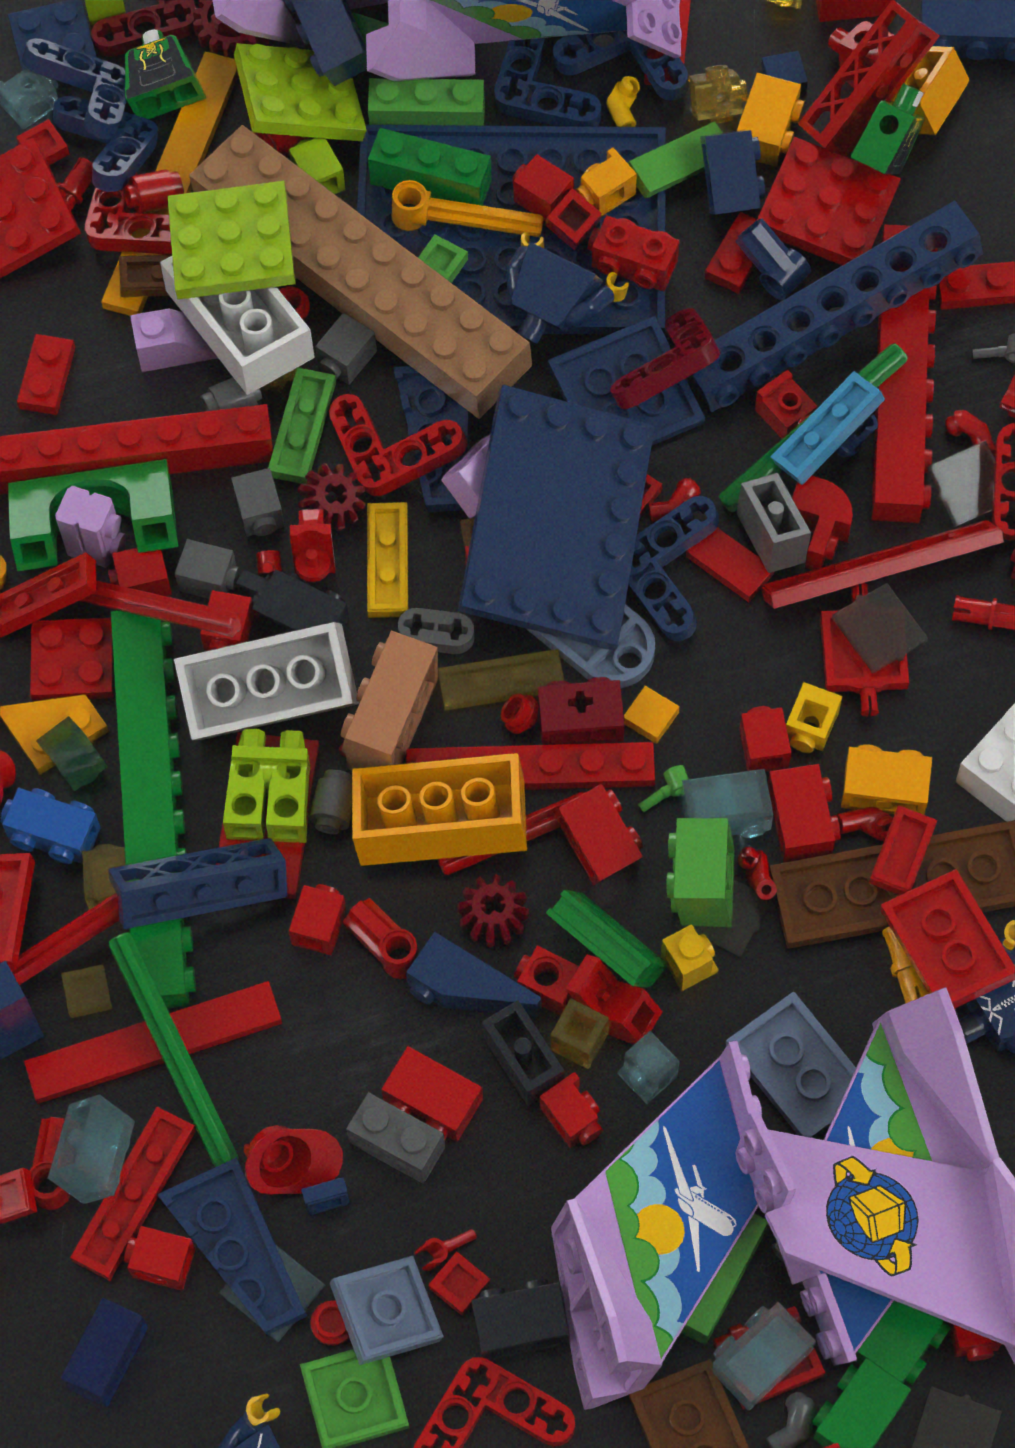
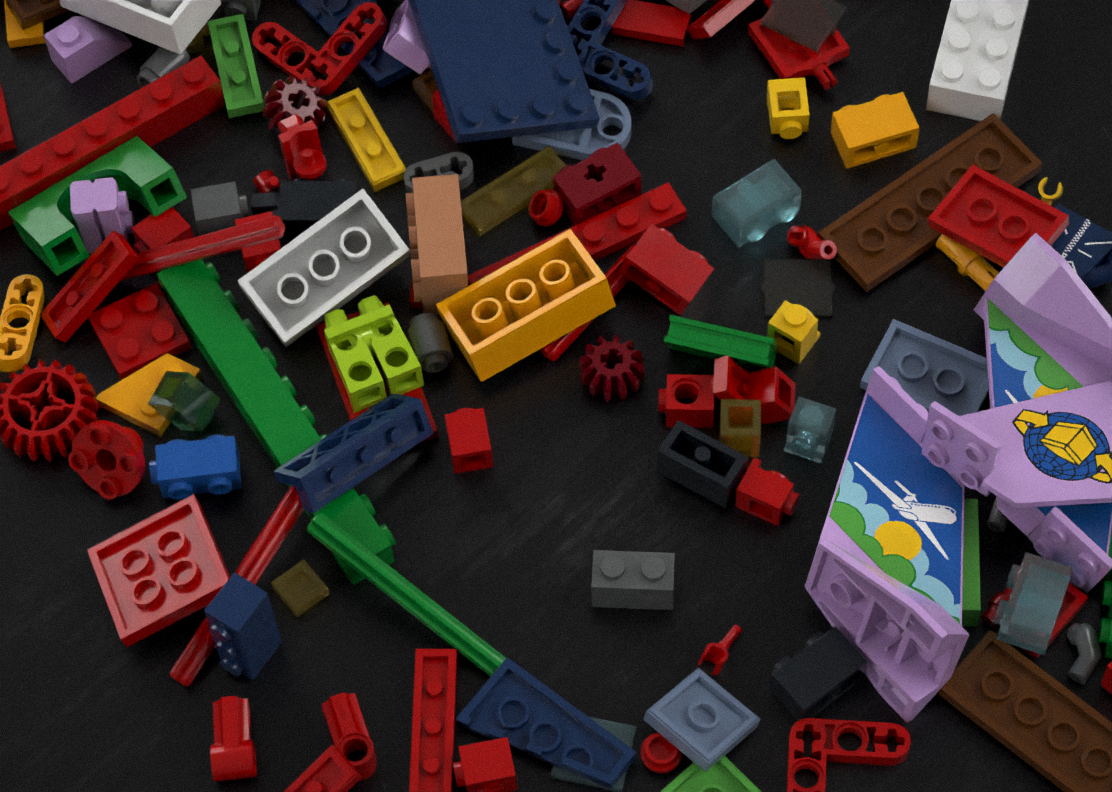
camera: 25 degrees left, 5 degrees down
red tile [24,981,282,1104] -> none
clear light blue brick [48,1095,135,1204] -> none
clear yellow brick [82,844,127,910] -> none
dark grey brick [231,468,285,537] -> none
red piece [244,1125,343,1194] -> none
dark blue tile [301,1177,350,1215] -> none
red piece [343,898,419,979] -> none
red brick [381,1046,483,1142] -> none
dark blue slope [406,932,542,1018] -> none
red plate [428,1251,491,1316] -> none
light orange tile [624,686,680,744] -> none
bright green hand [638,765,690,813] -> none
bright green brick [667,818,735,927] -> none
red brick [739,706,791,775] -> none
red brick [767,764,841,863] -> none
red arm [836,807,893,841] -> none
red tile [868,805,938,895] -> none

